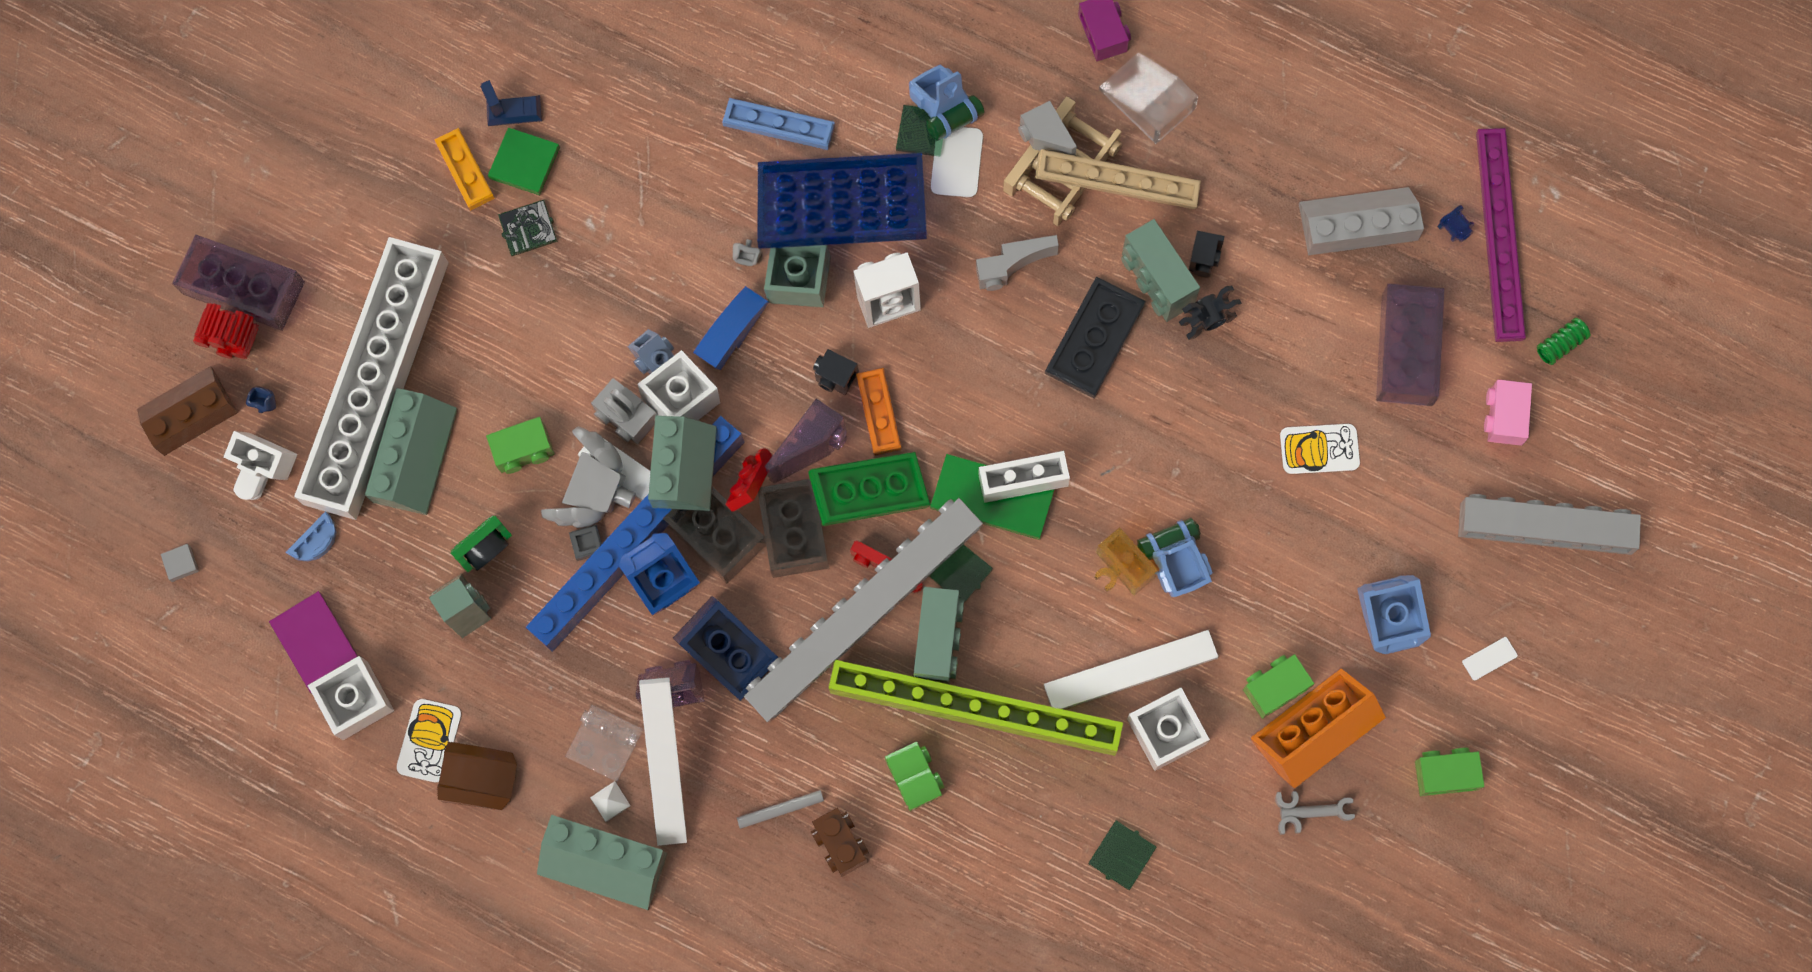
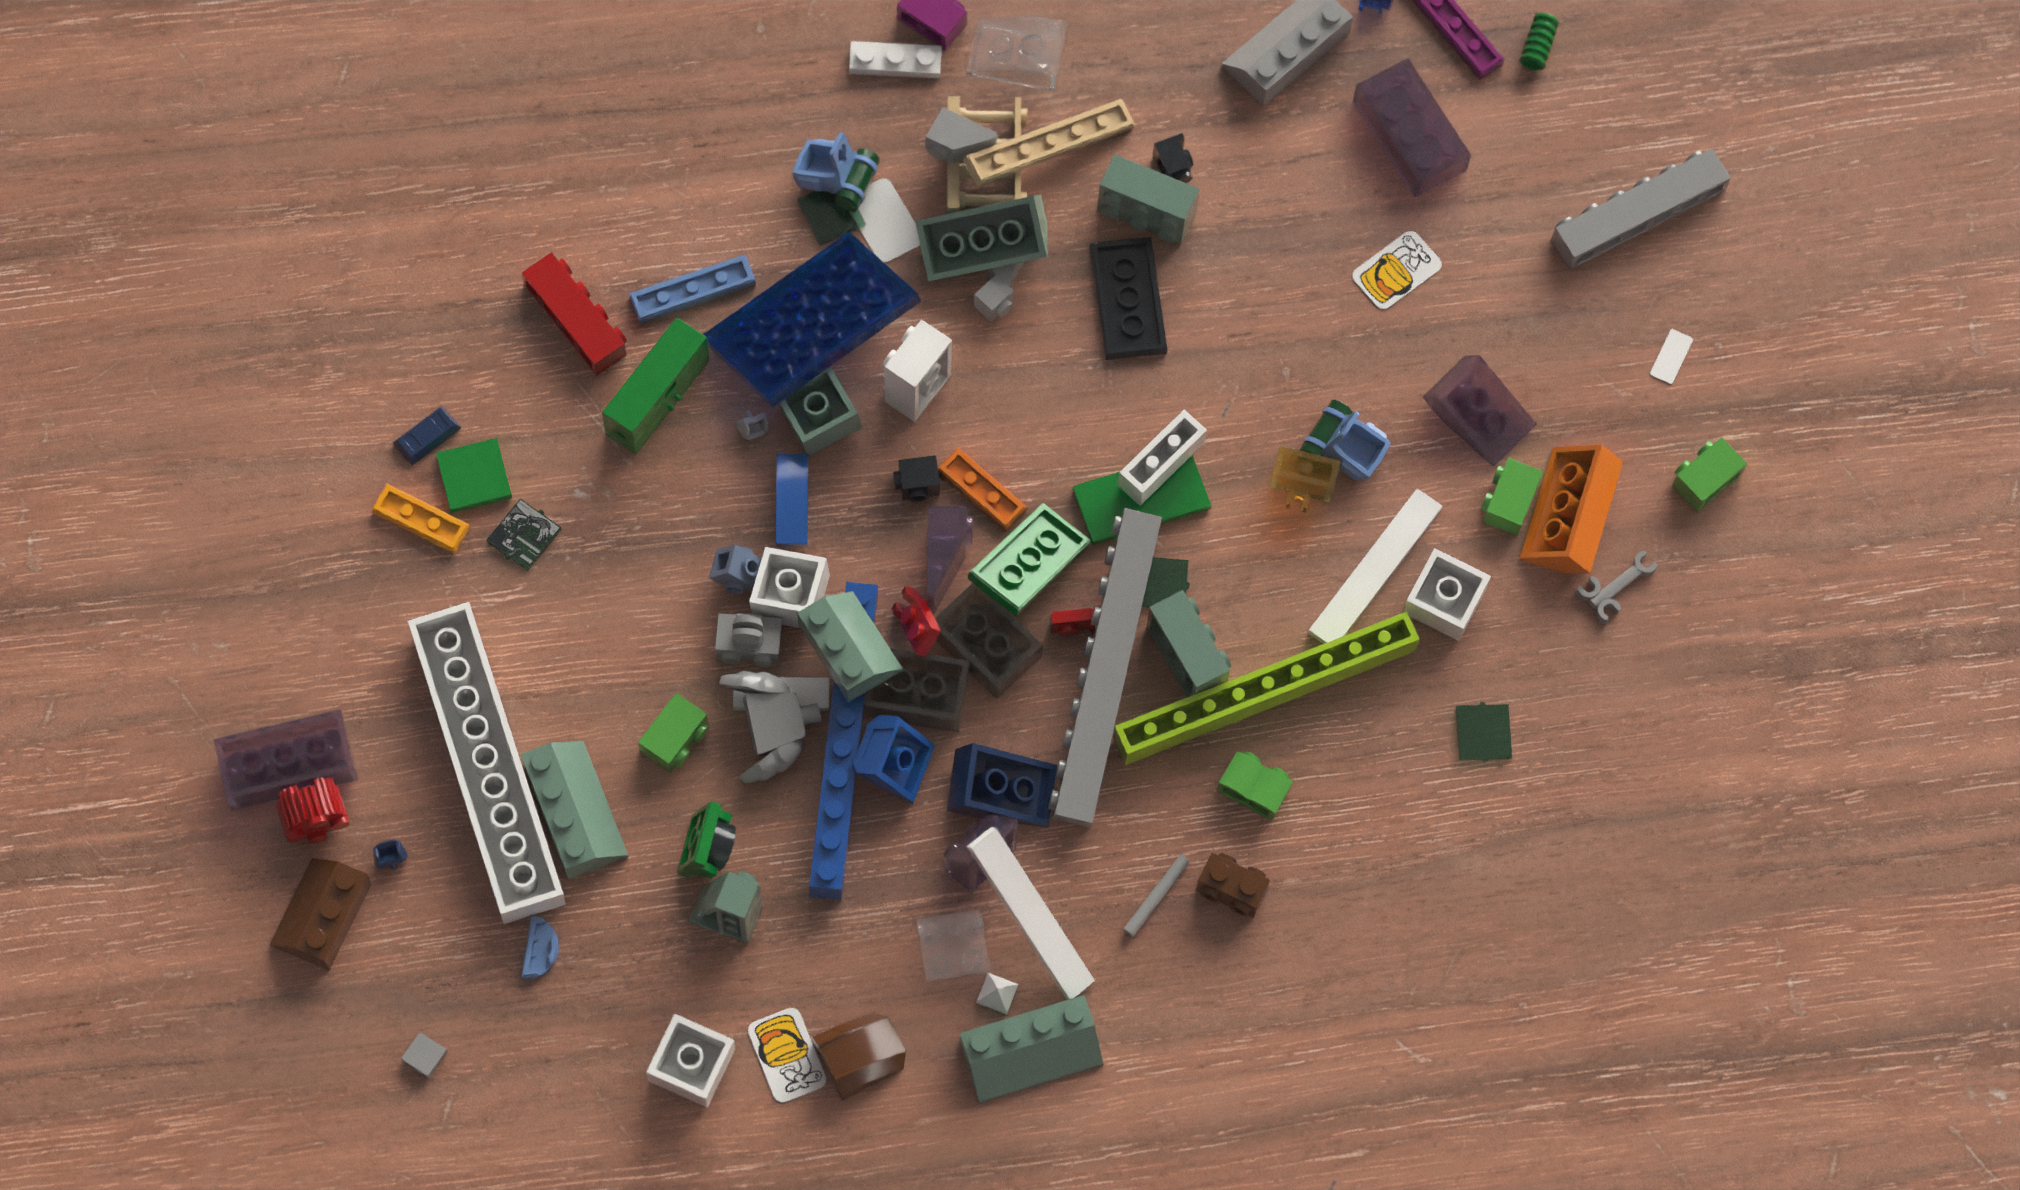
camera: 45 degrees left, 5 degrees down
white brick [224,431,298,500] -> none
magenta tile [269,591,358,694] -> none
dark blue tile [480,80,505,118] -> none
dark grey tile [569,525,602,561] -> none
black pin [1179,285,1242,340] -> none
medium blue slope [1357,575,1431,654] -> none
bright pink brick [1484,380,1532,446] -> none
none -> red brick [522,252,627,376]
none -> green brick [602,317,709,455]
none -> white plate [849,41,942,78]
none -> sand green slope [915,194,1048,281]
none -> slope [1423,355,1537,466]

